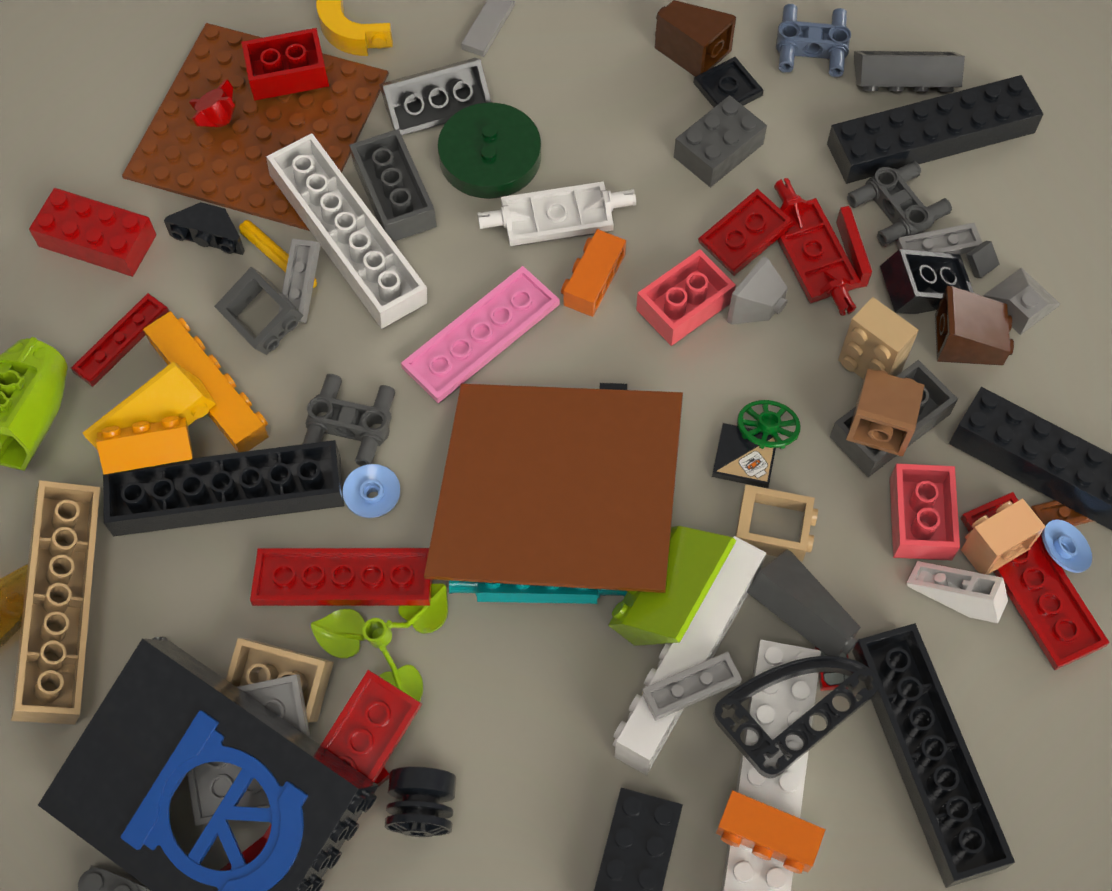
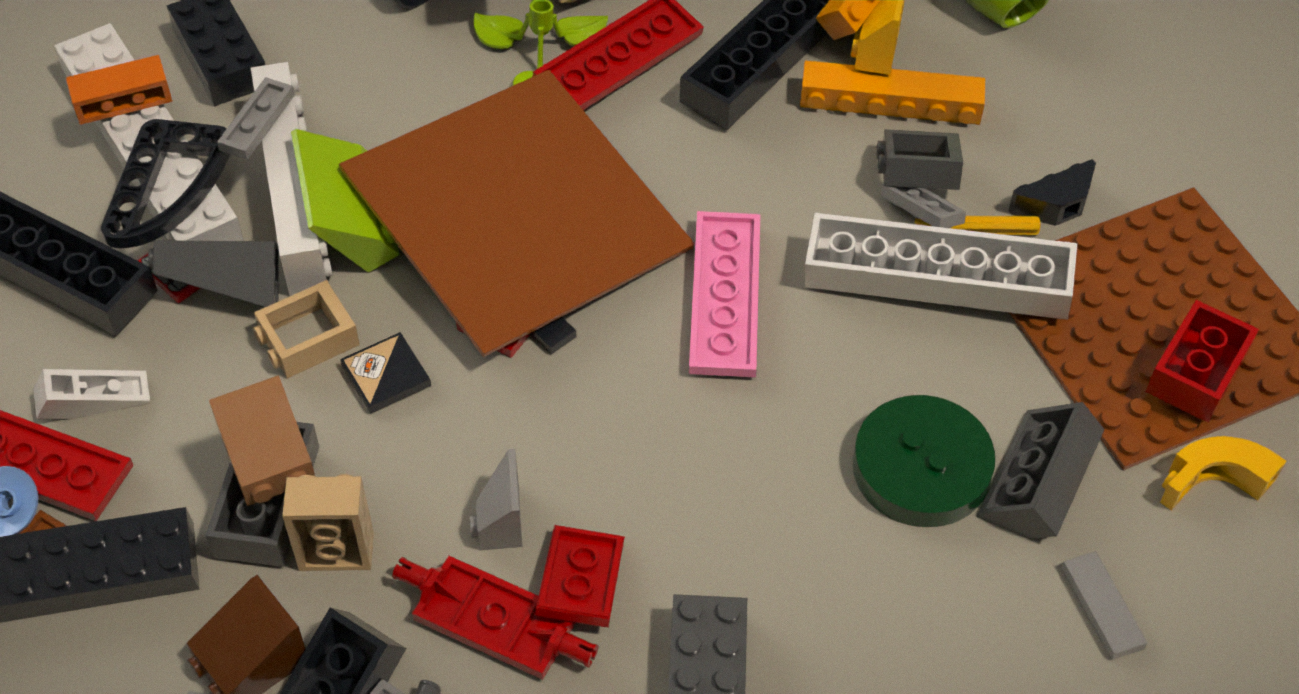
camera: 135 degrees right, 10 degrees down
red brick [29,188,157,277] -> none
red tile [71,293,169,387] -> none
red piece [189,79,235,127] -> none
dark grey piece [302,374,395,466] -> none
light blue dish [343,464,400,518] -> none
dark grey brick [349,129,437,242] -> none
white plate [477,181,636,246] -> none
orange brick [561,229,626,317] -> none
coral brick [636,249,736,346] -> none
green wheel [737,400,801,449] -> none
red tile [836,206,872,288] -> none
coral brick [890,464,960,561] -> none
light nougat brick [961,498,1046,575] -> none

